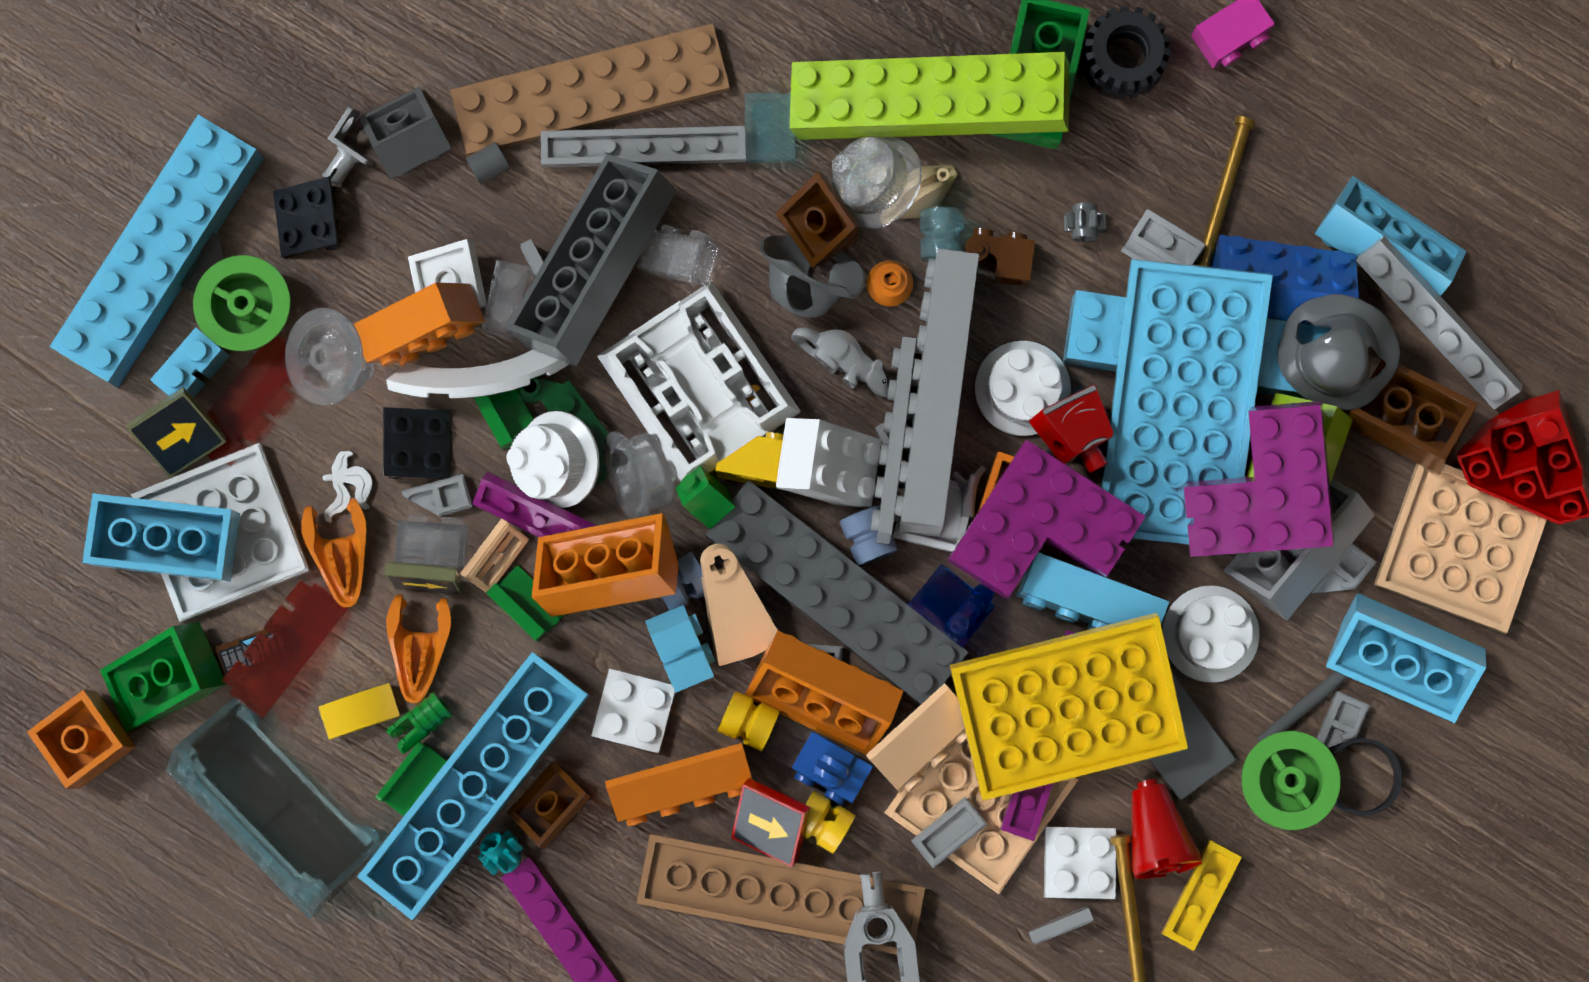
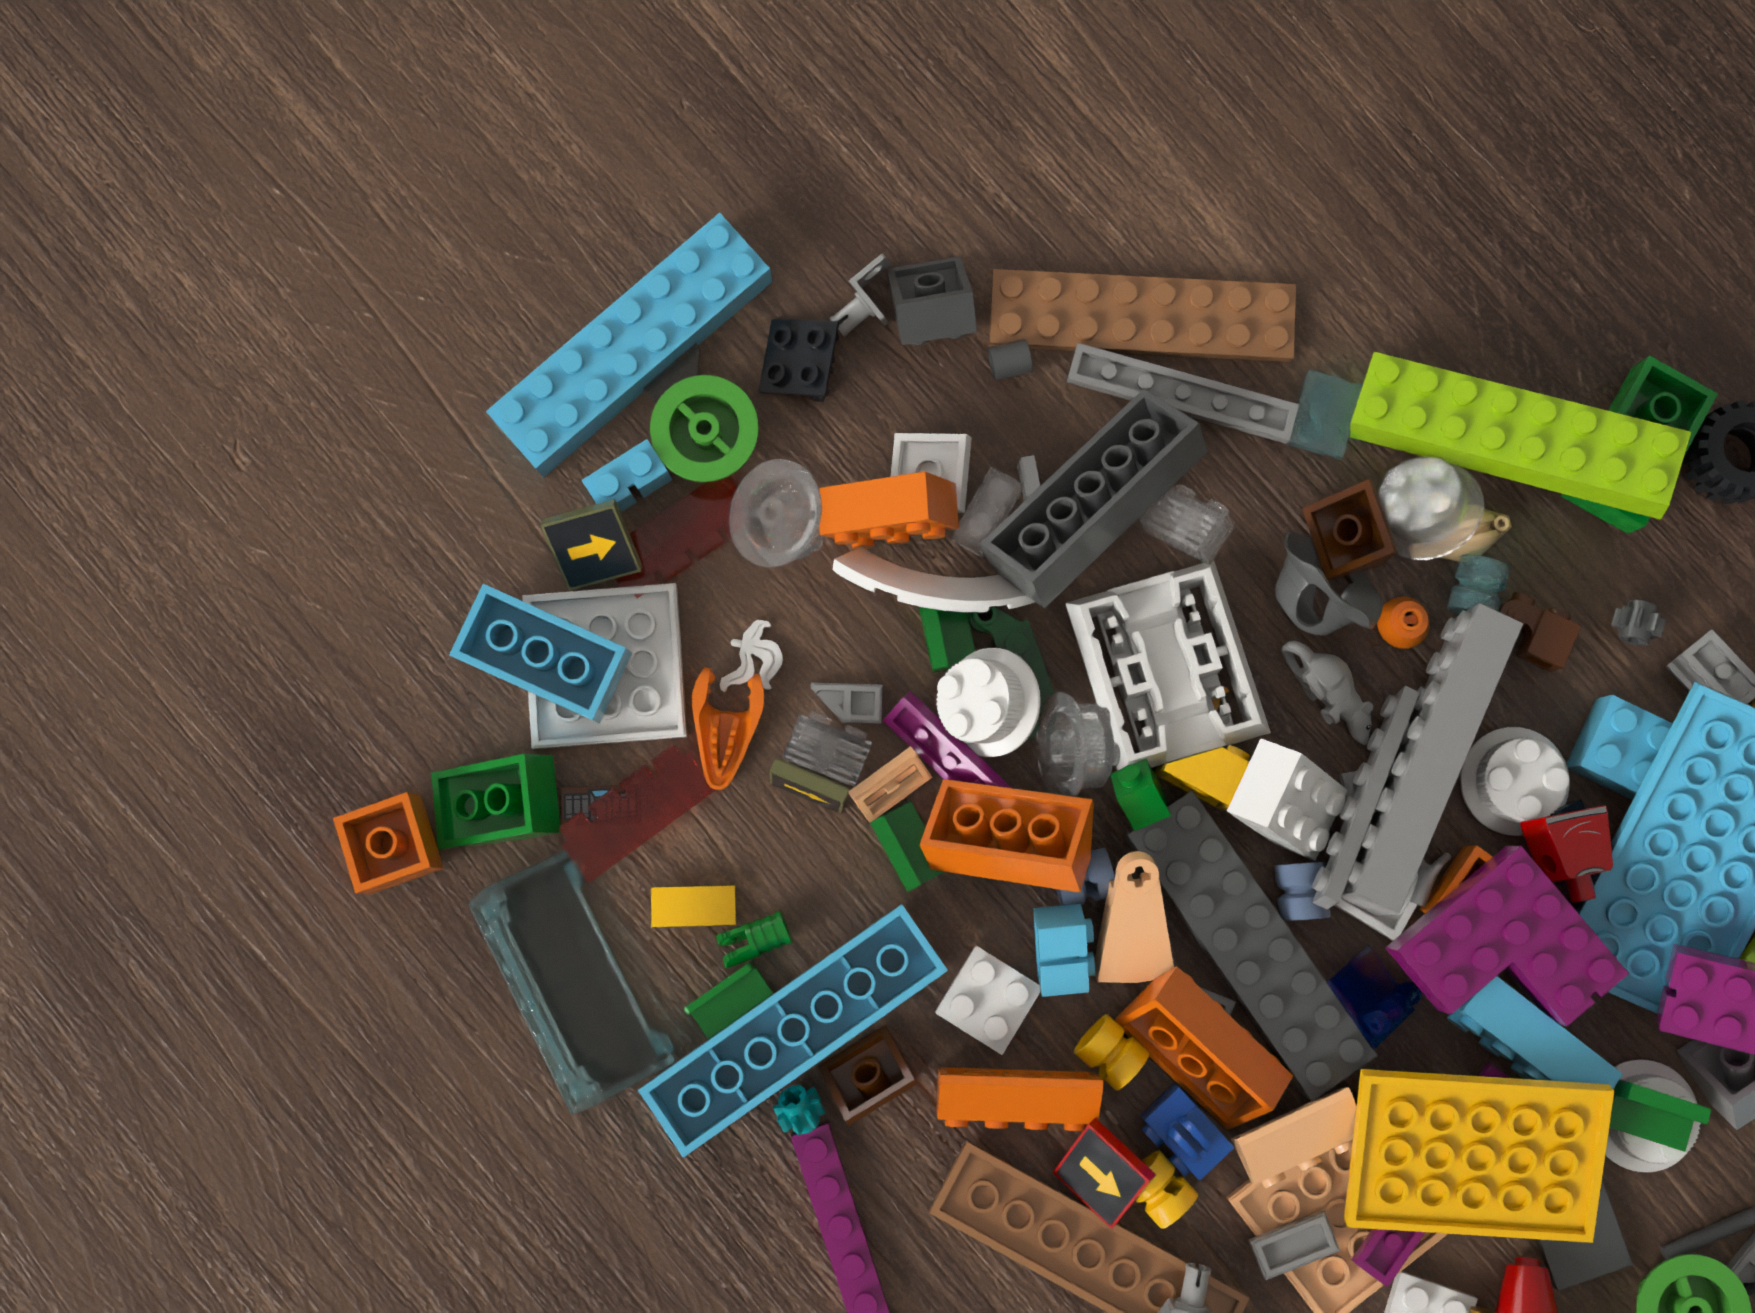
camera: 20 degrees right, 0 degrees up
black hinge [383,407,450,479] -> none
orange animal [386,594,451,703] -> none
none -> green panel [1609,1079,1712,1152]

